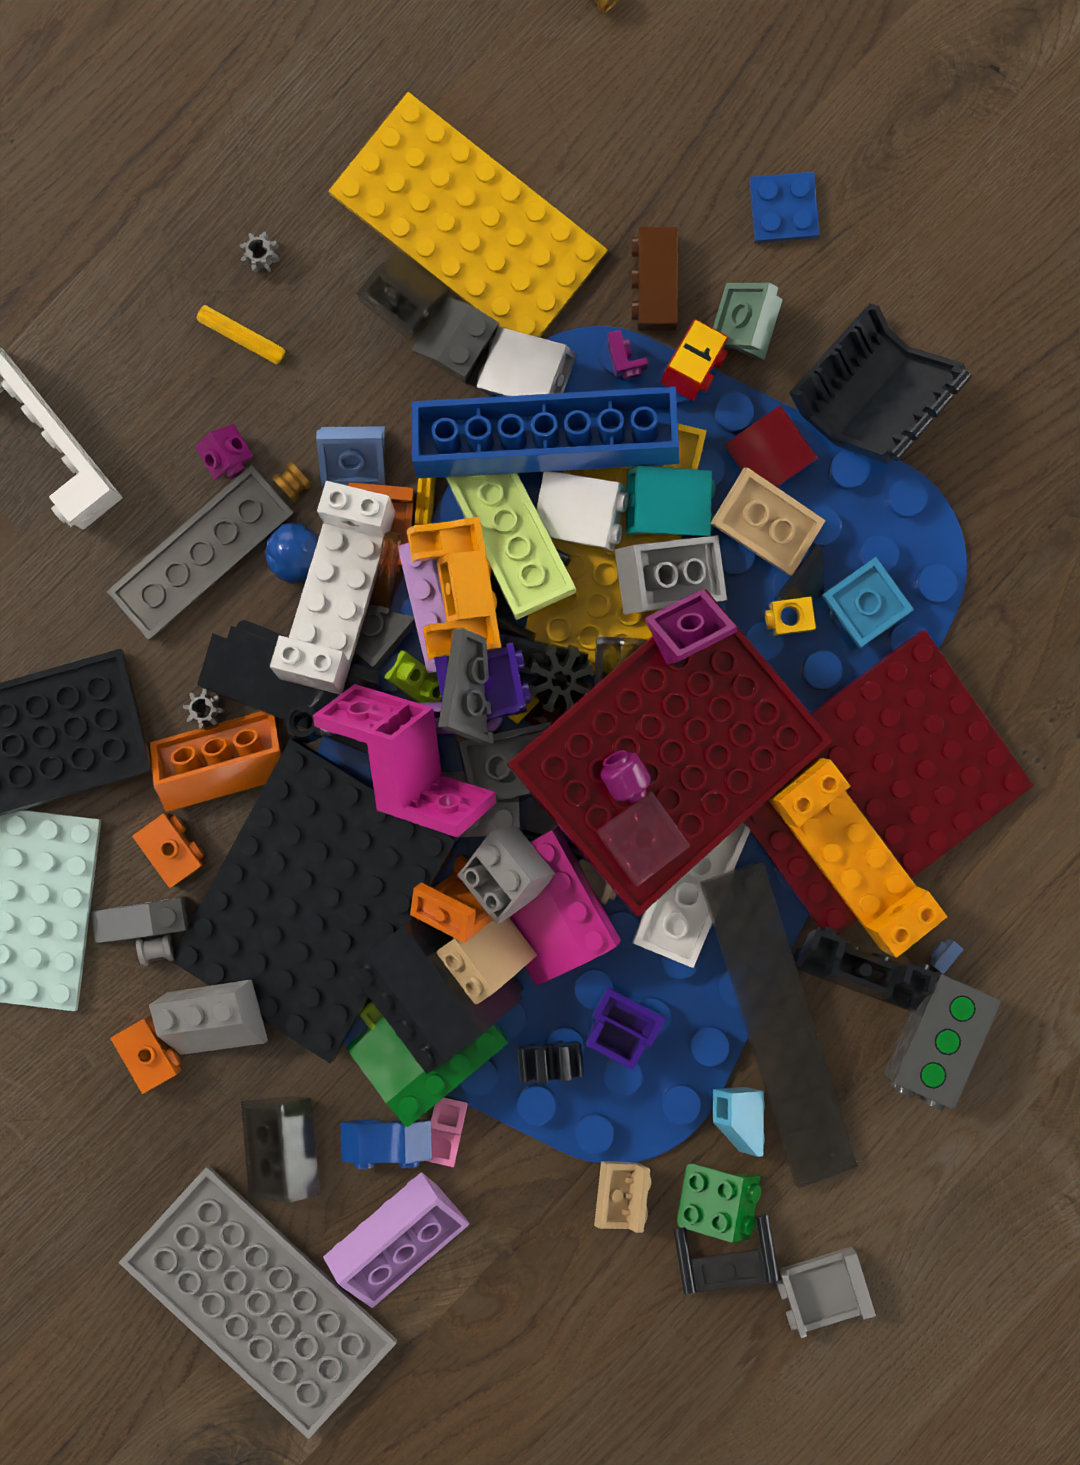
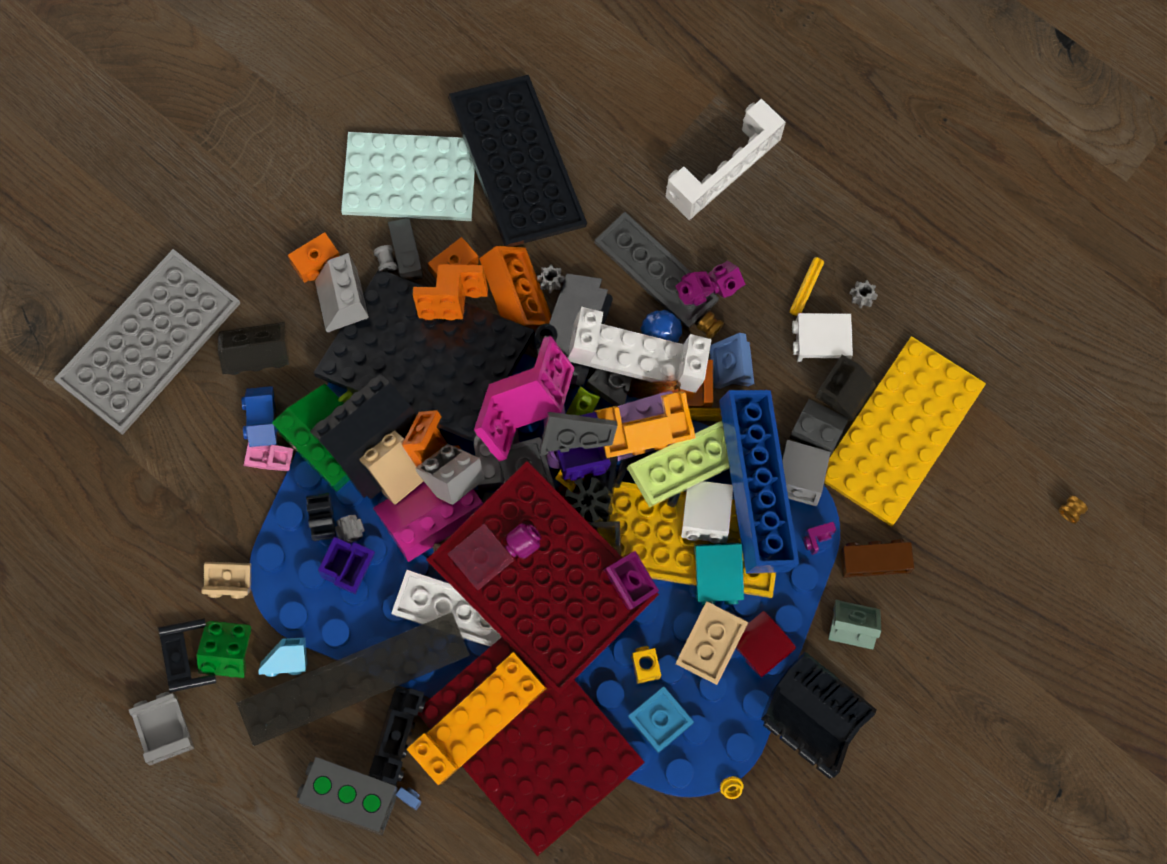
camera: 70 degrees right, 15 degrees down
lavender slope [323,1172,469,1308] -> none
light grey slope [615,535,727,615] -> none
brick [660,319,729,401] -> none
blue plate [749,172,819,243] -> none
black slope [774,545,824,601] -> none
none -> light grey gear [335,515,365,543]
none -> orange bracket [413,264,488,320]
none -> magenta brick [675,271,716,306]
none -> yellow plate [720,776,743,799]
none -> white panel [792,313,853,362]

